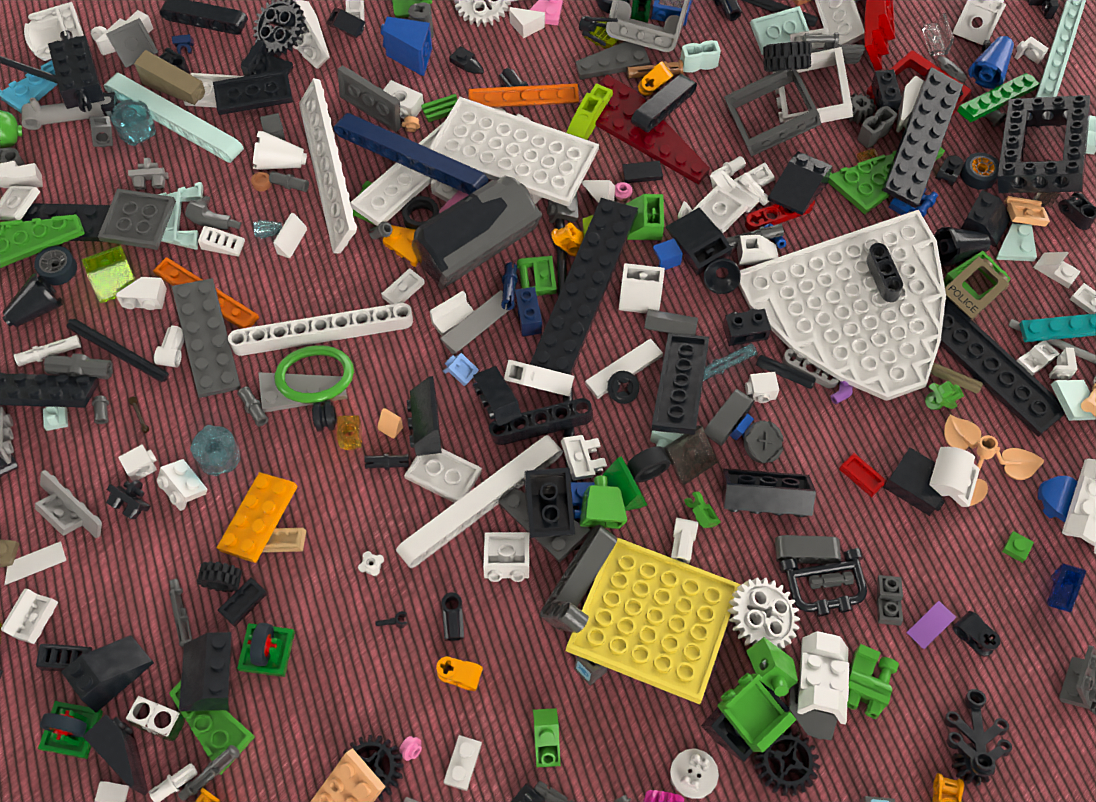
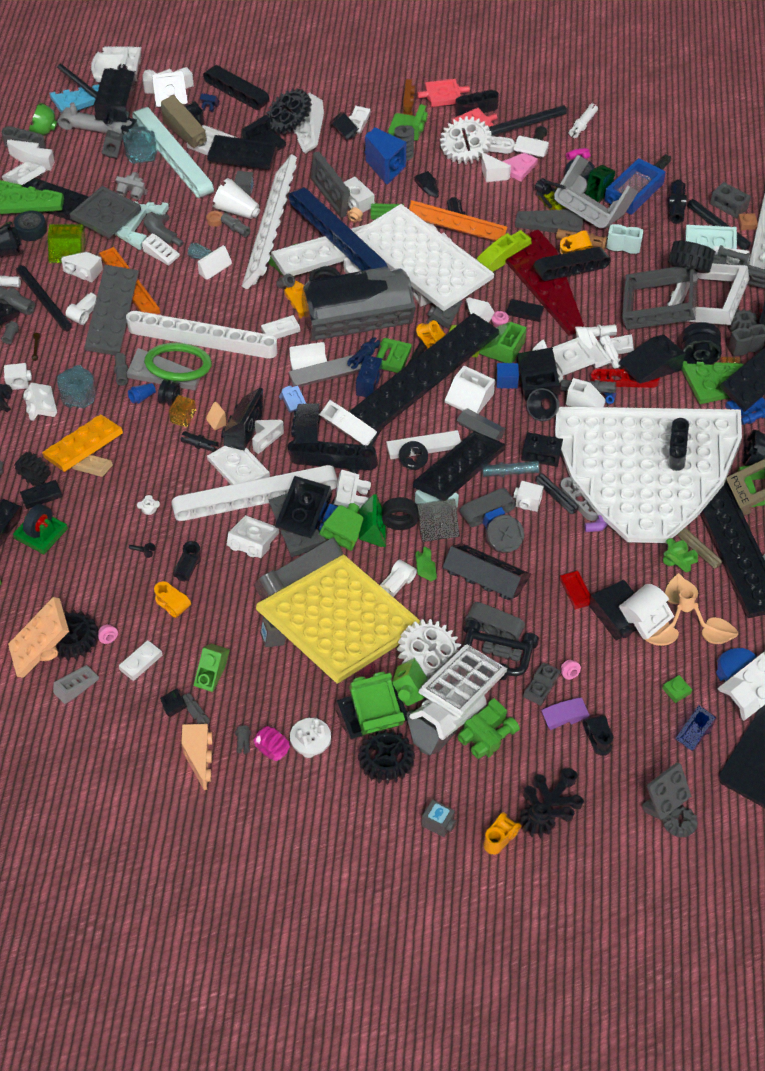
camera: 25 degrees right, 10 degrees down
none -> blue cone [128,383,156,404]
none -> white slope [252,420,284,454]
none -> clear piece [418,644,507,718]
none -> bright pink plate [561,660,581,680]
none -> black wheel [681,322,722,365]

